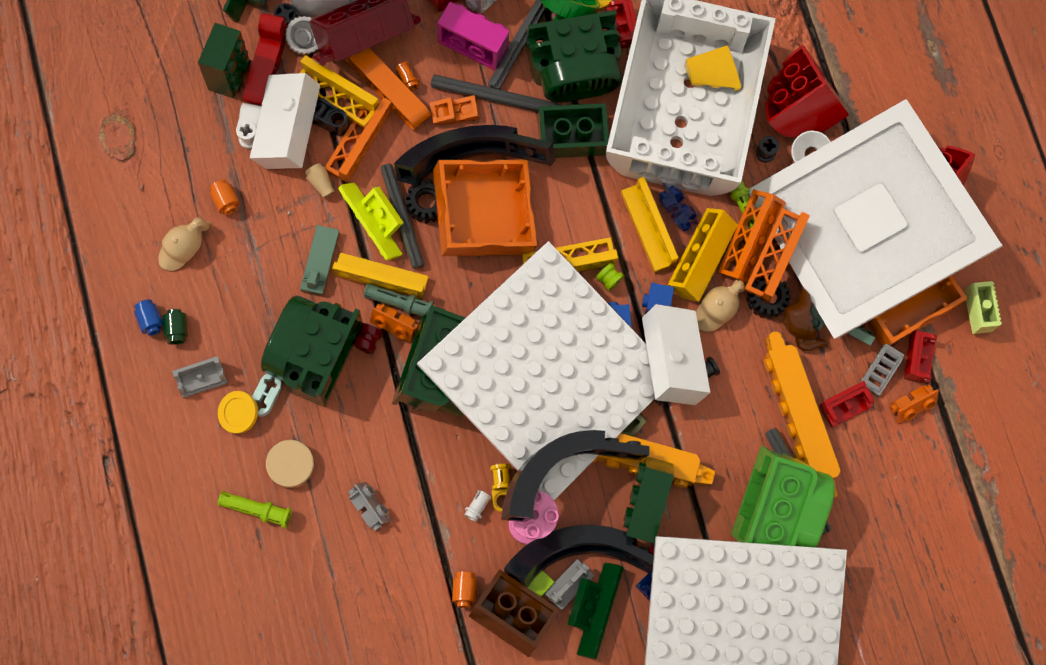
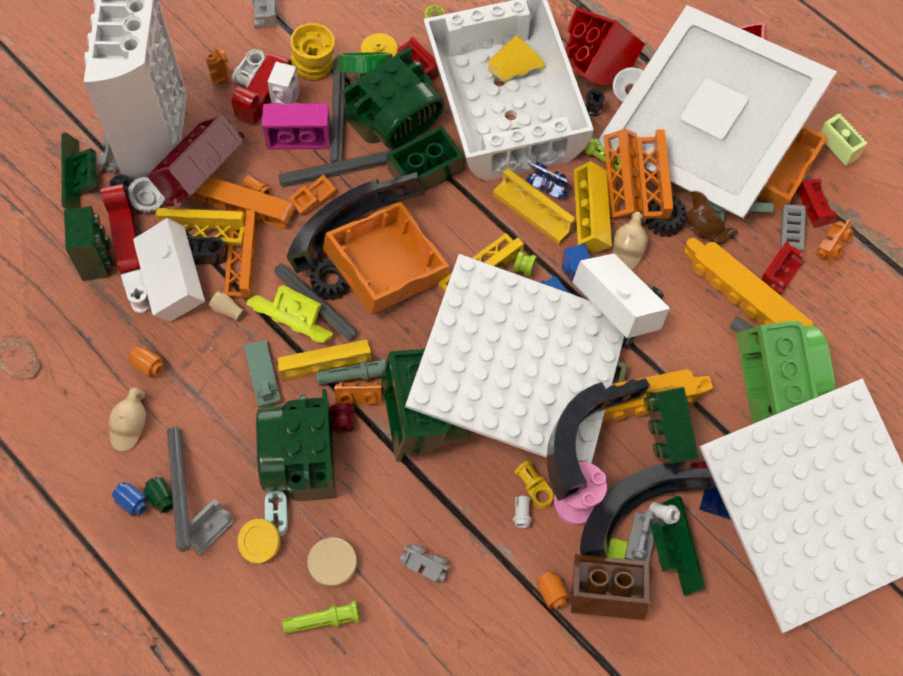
camera: 20 degrees left, 10 degrees down
none -> dark grey axle [167,426,192,552]
none -> white pin [649,502,680,524]

